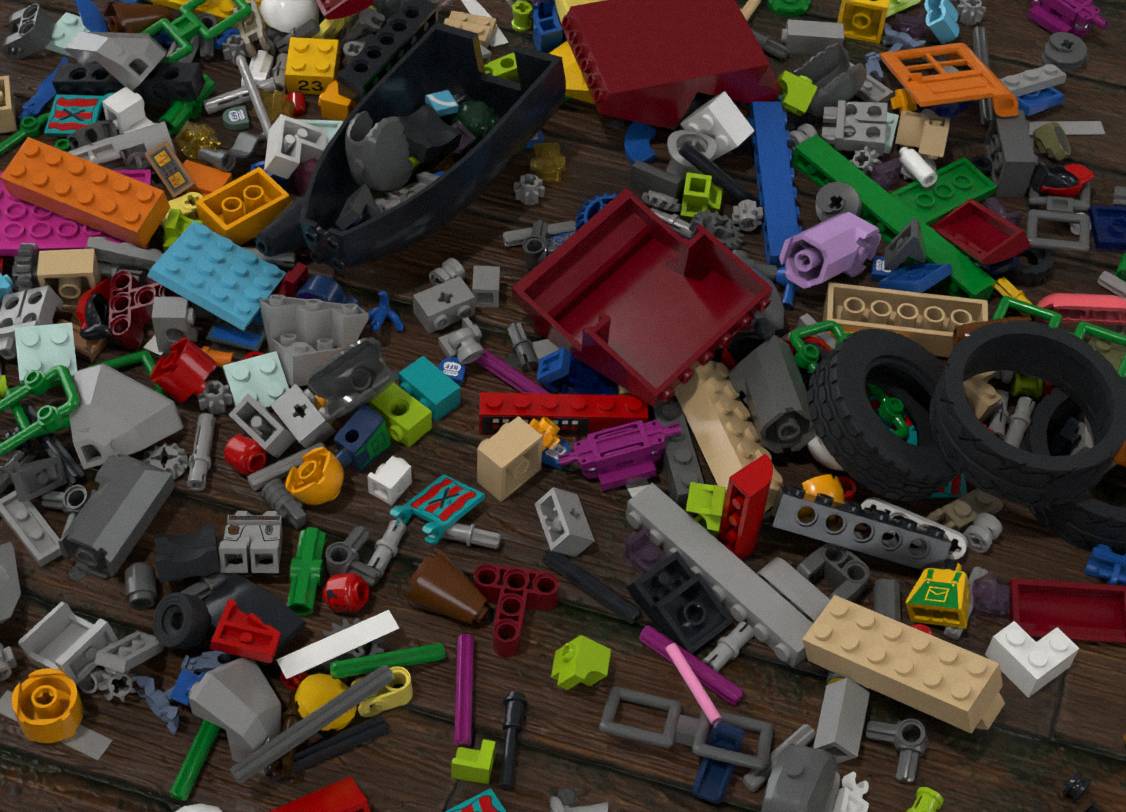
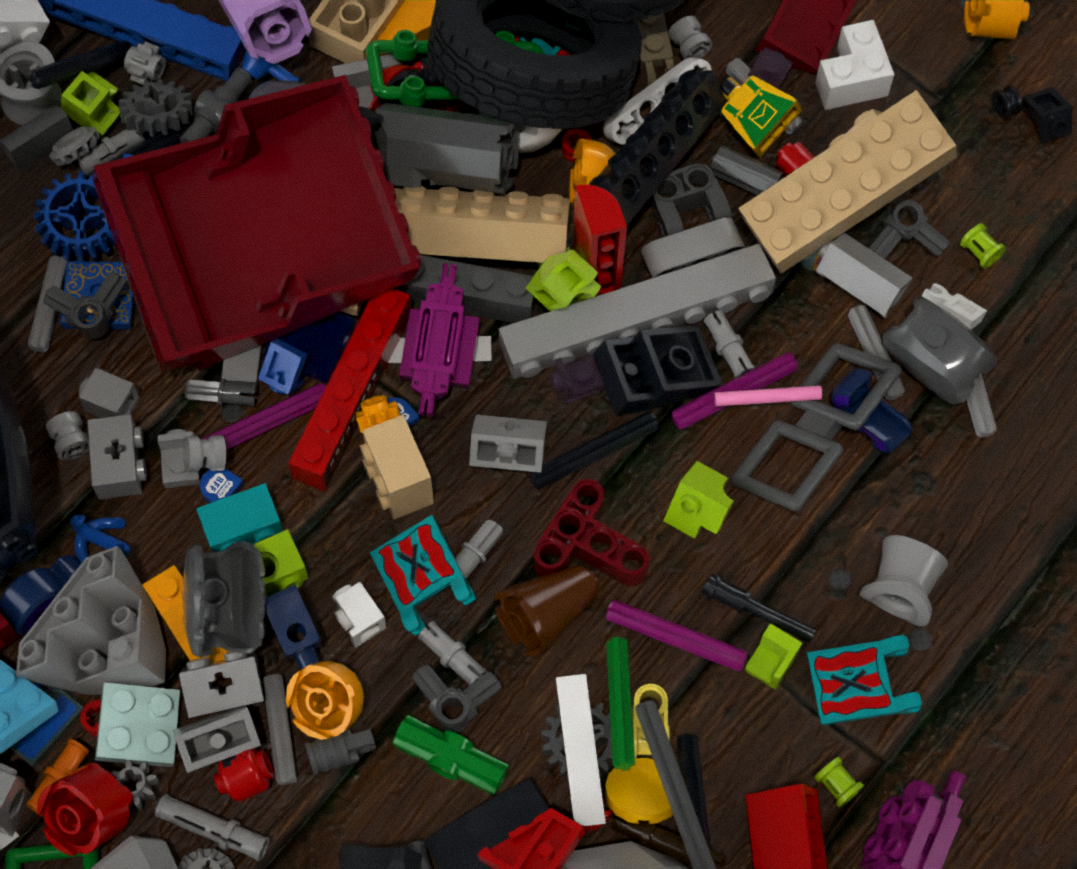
camera: 65 degrees left, 15 degrees up
light grey hips [219,511,283,573] -> none
red head [323,573,370,613] -> none

